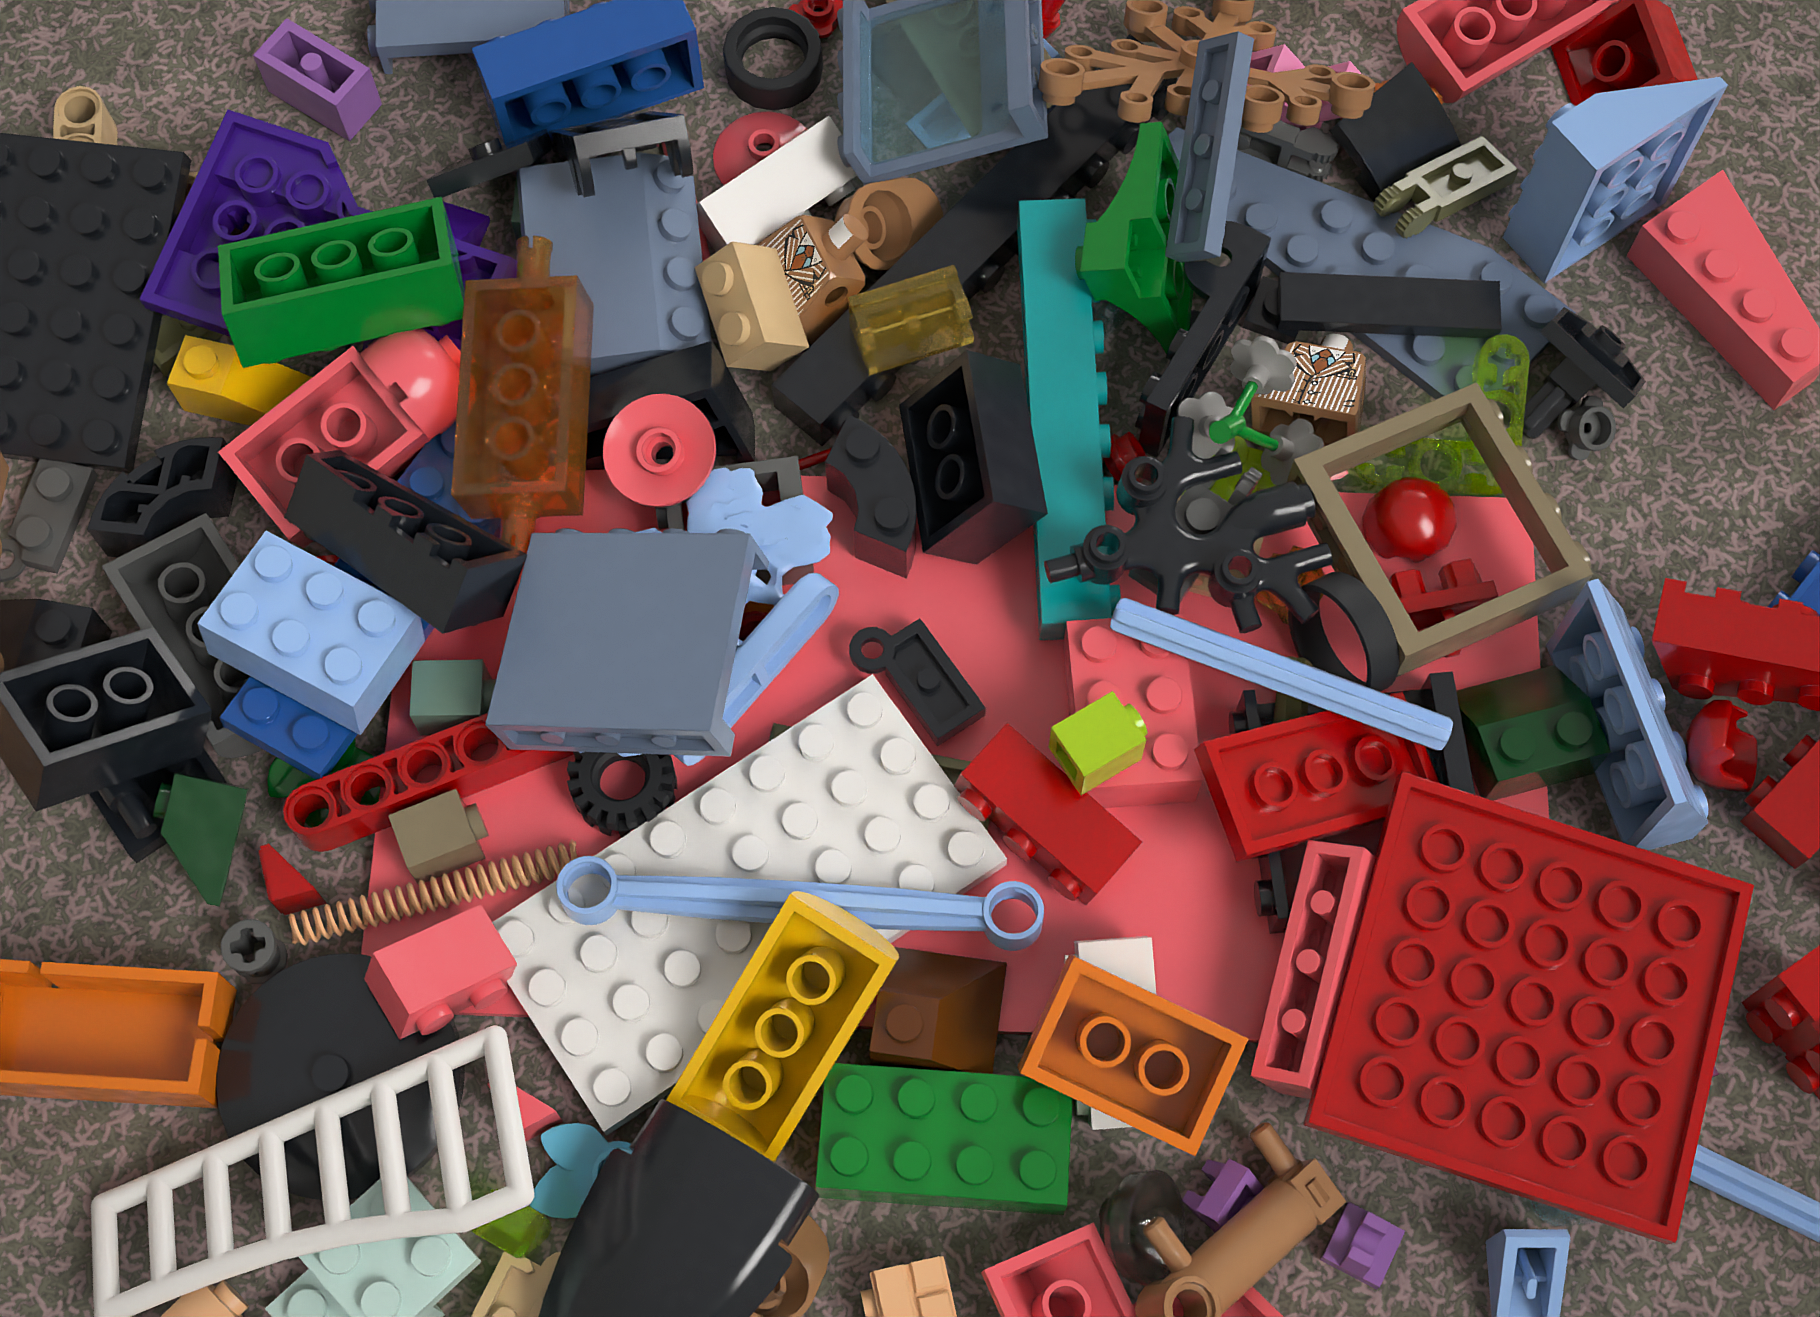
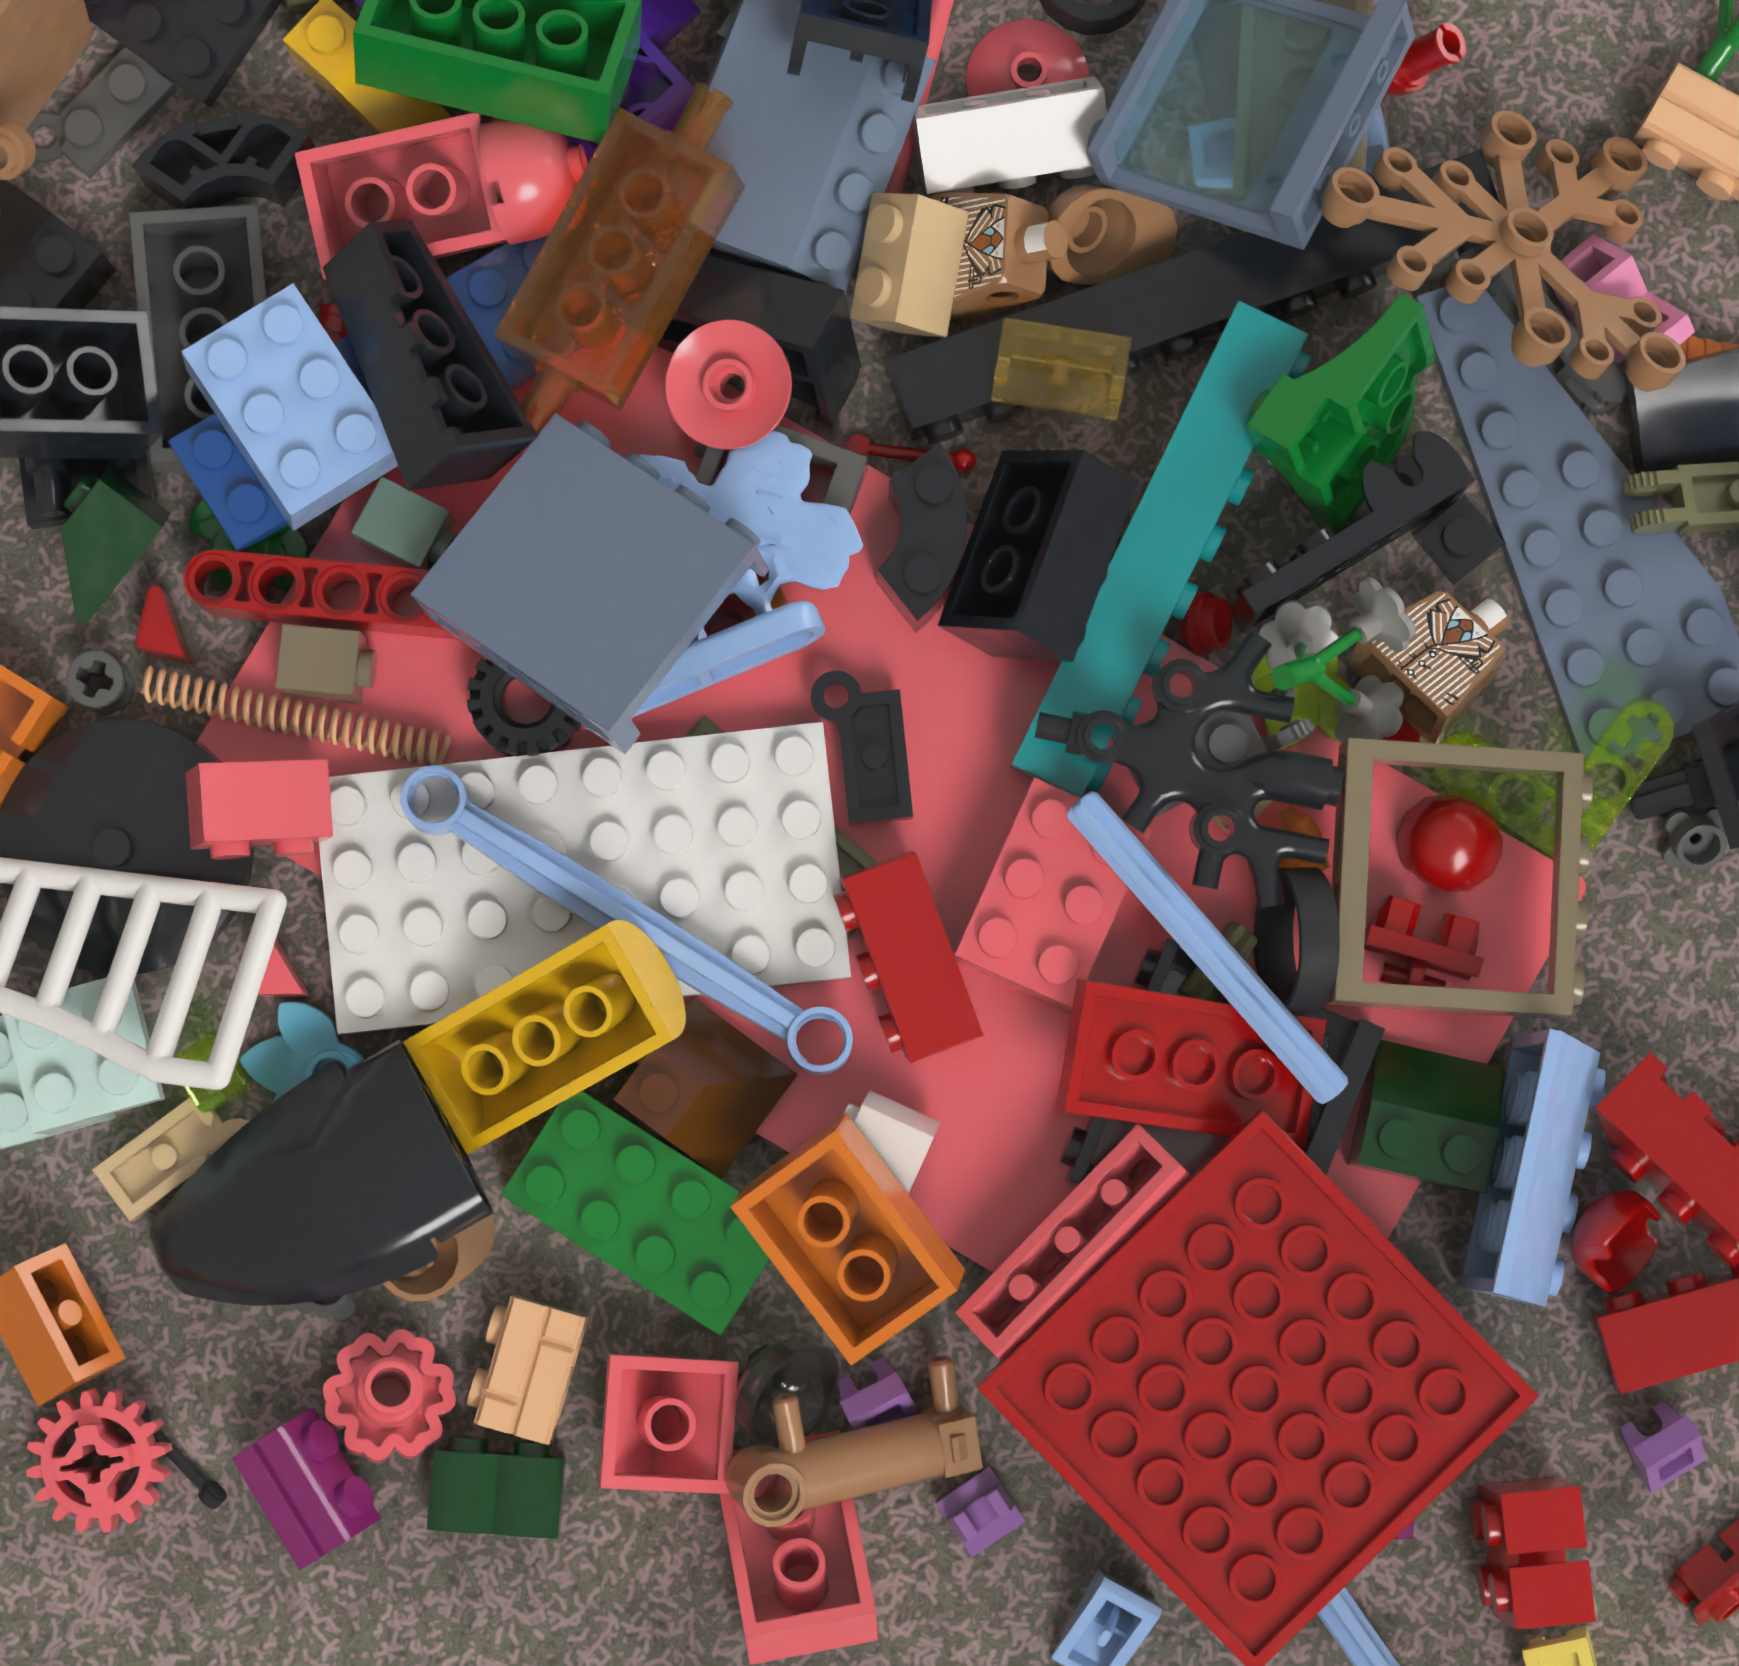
camera: 25 degrees right, 15 degrees up
lime brick [1048,691,1148,795] -> none
sand blue plate [1165,31,1254,263] -> none
black tile [1278,272,1502,339] -> none

